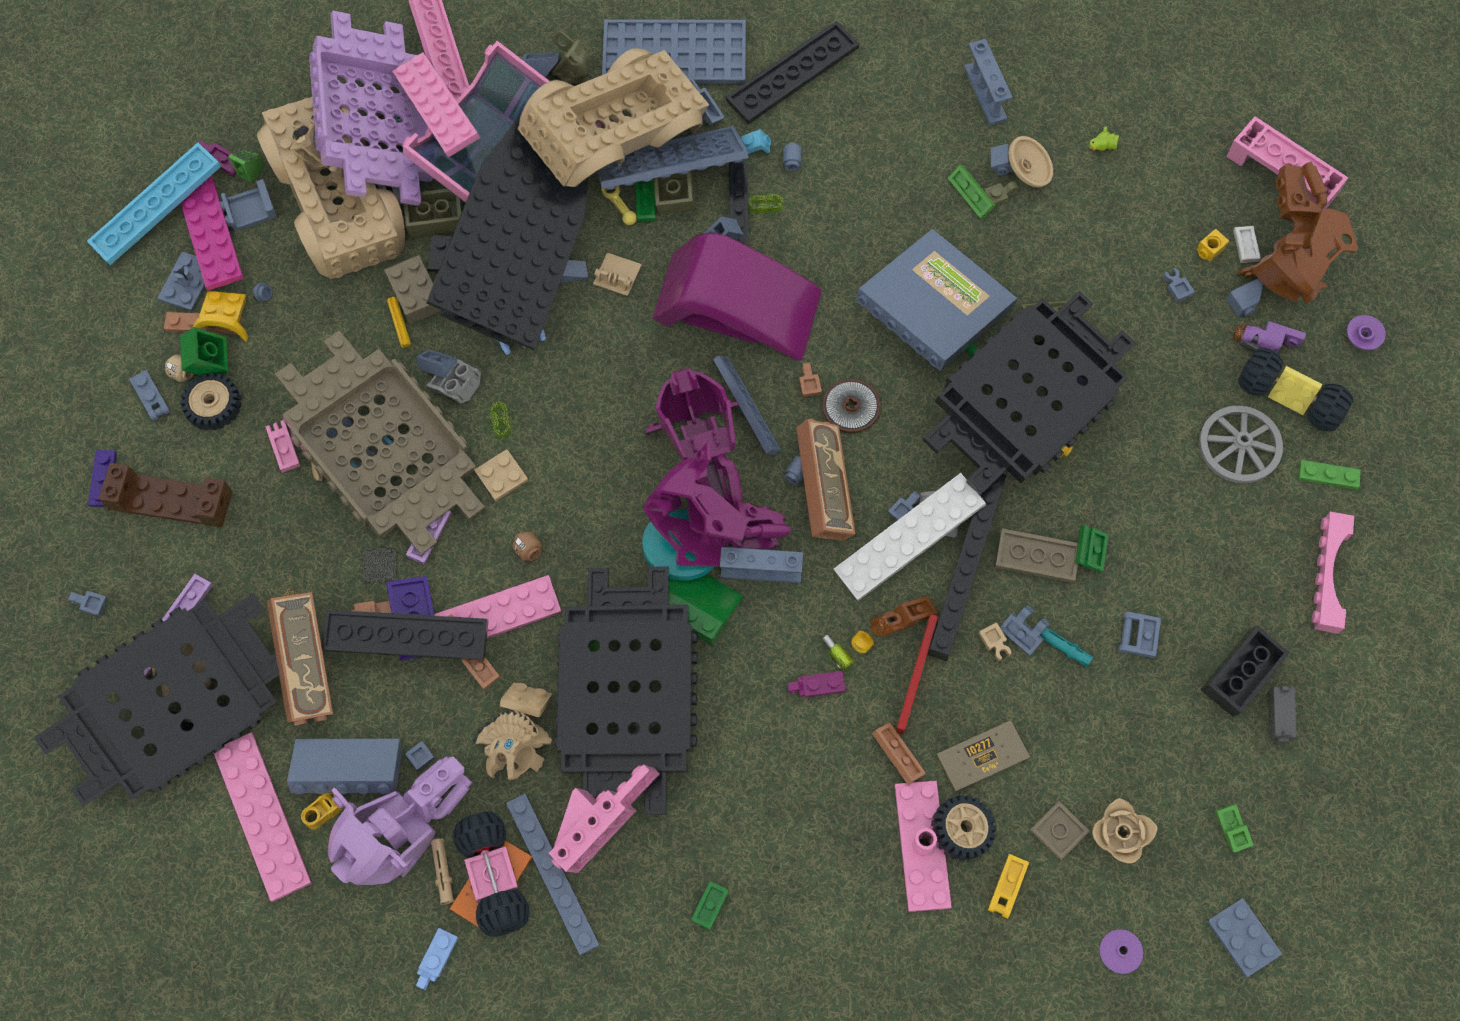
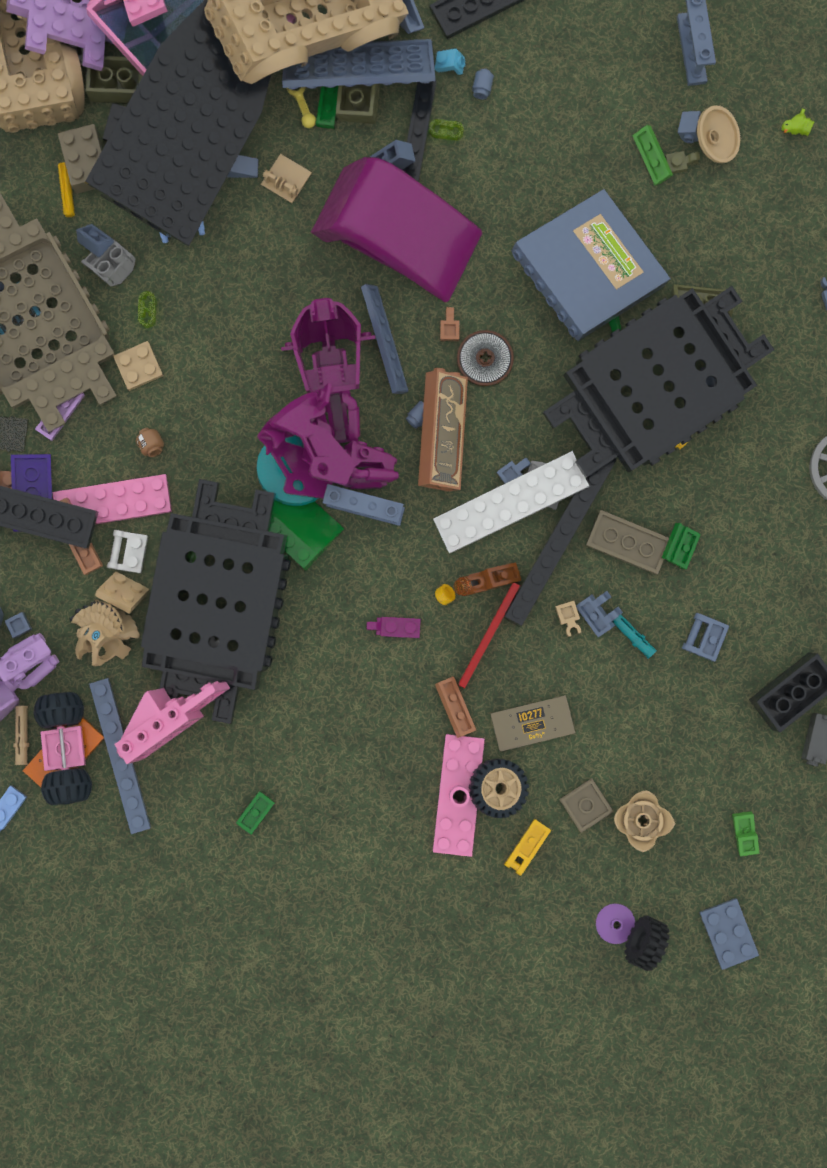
camera: 10 degrees right, 15 degrees up
clear neon green piece [823,635,855,672] -> none
none -> white plate [107,530,149,574]
none -> black tyre [625,915,670,971]

